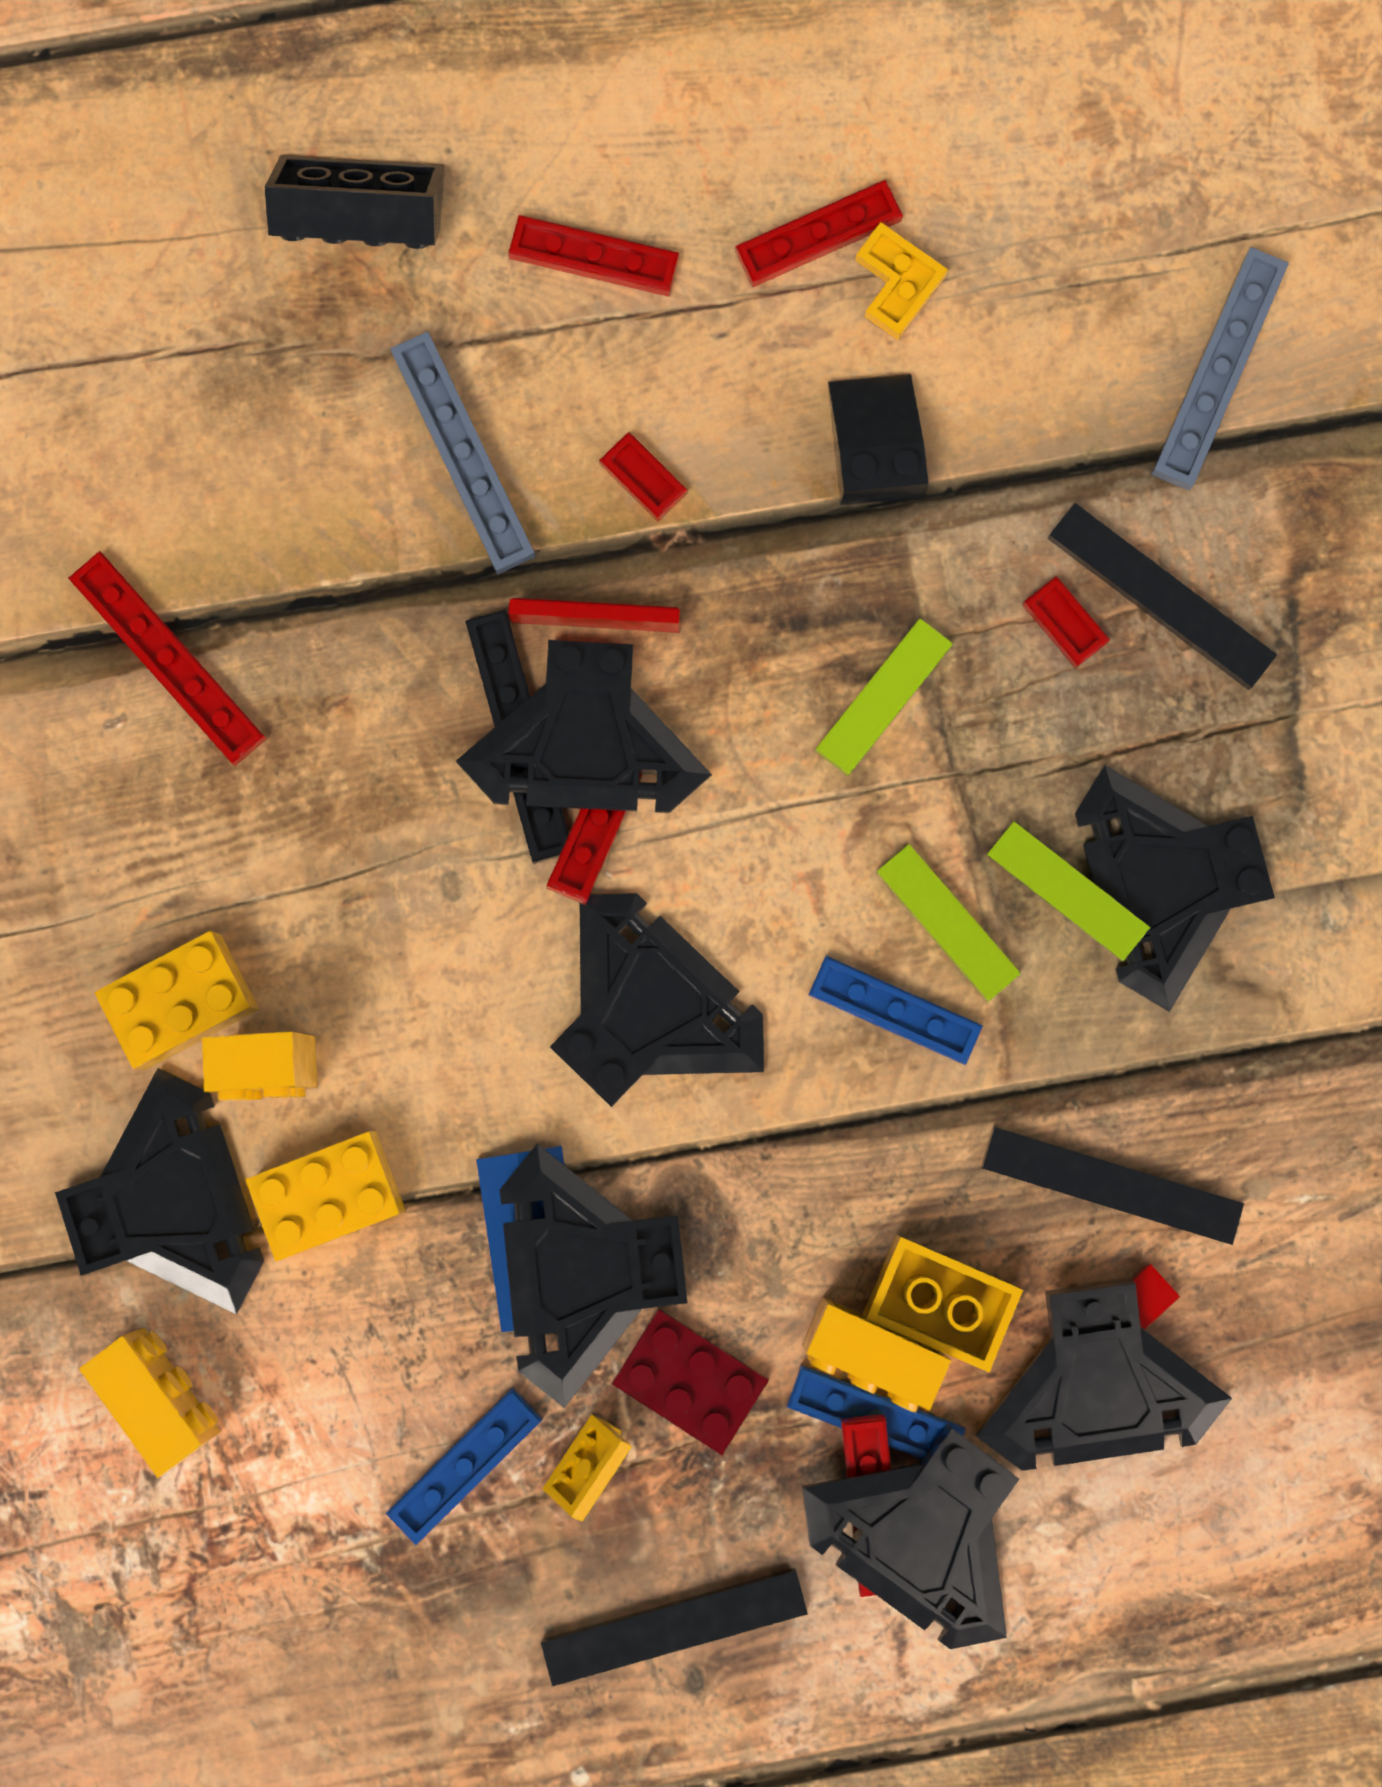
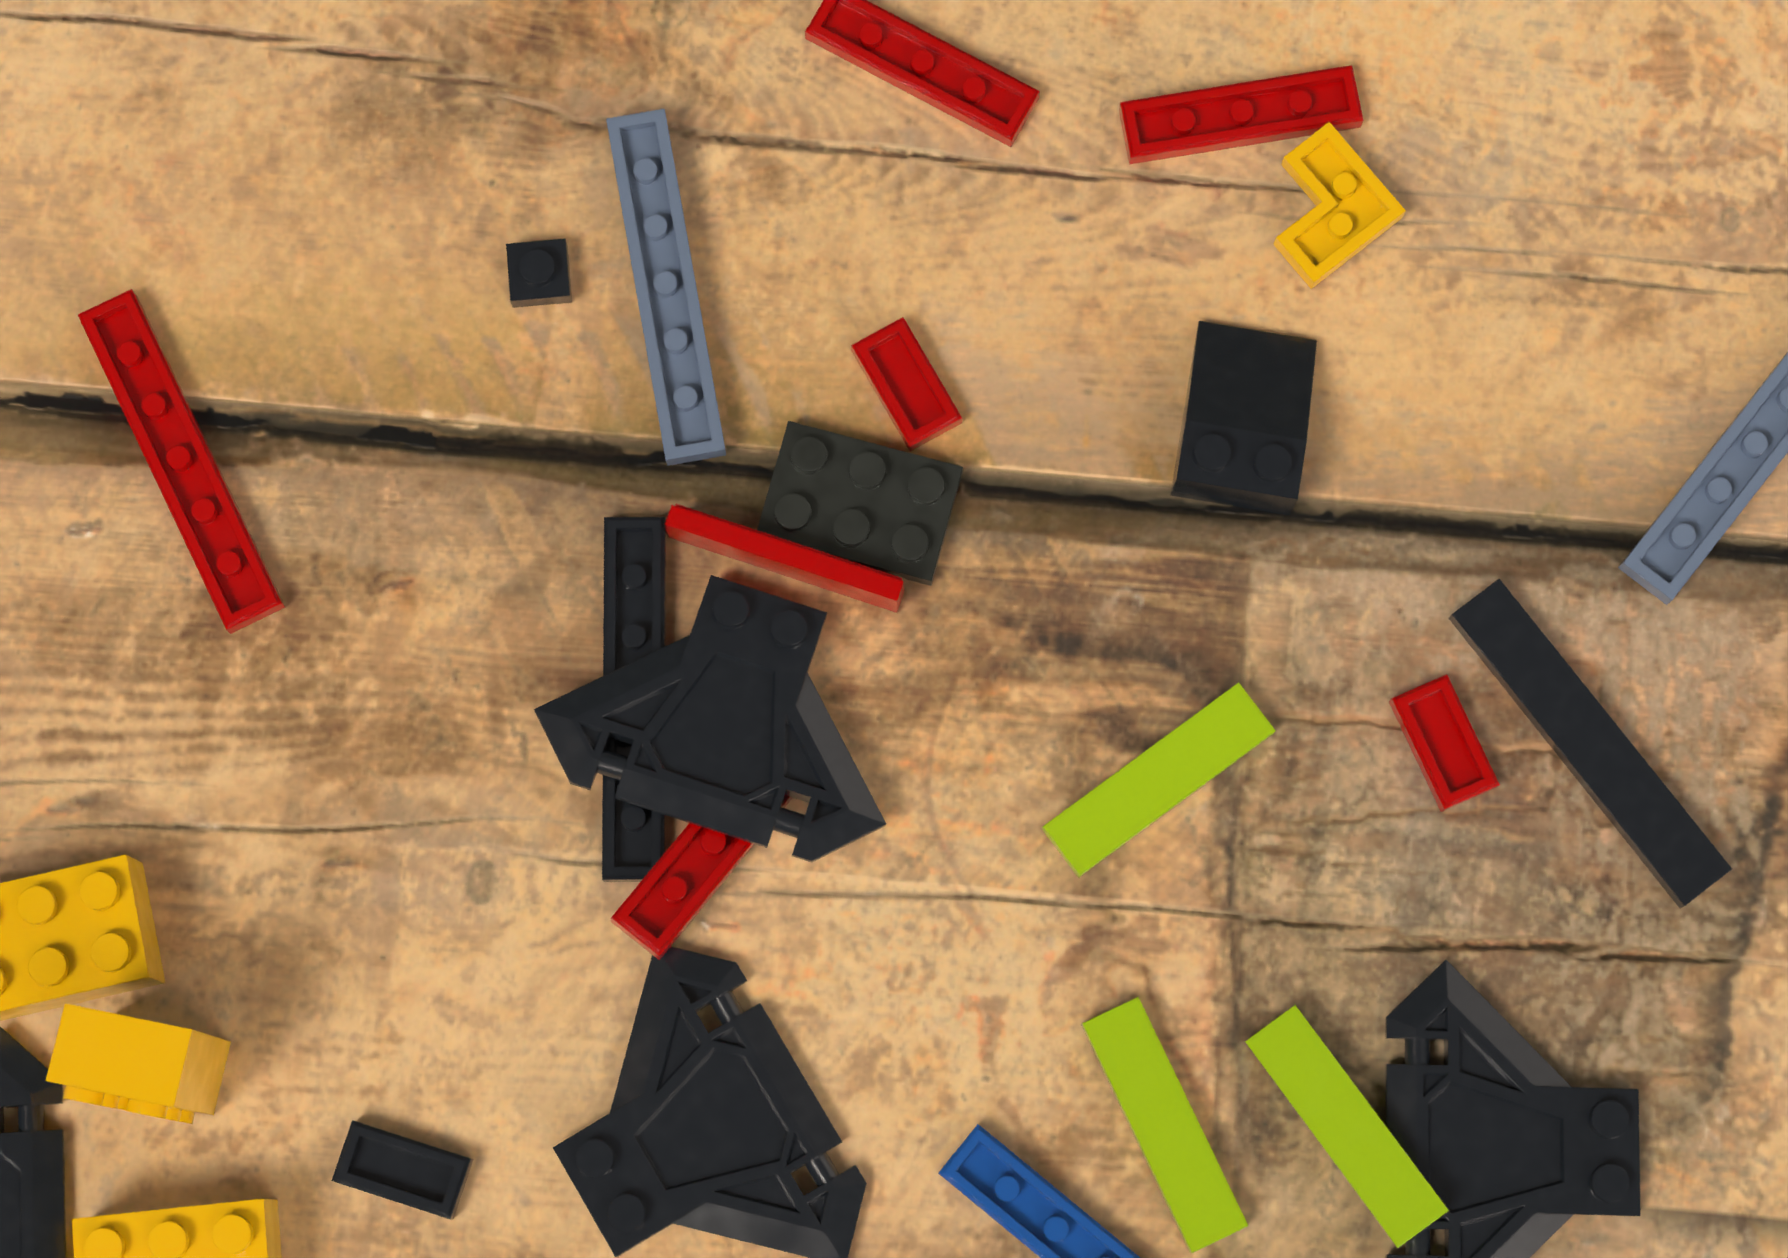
camera: 15 degrees right, 5 degrees down
none -> black tile [331,1120,474,1220]
none -> black plate [506,239,572,308]
none -> pearl dark grey plate [757,421,963,586]

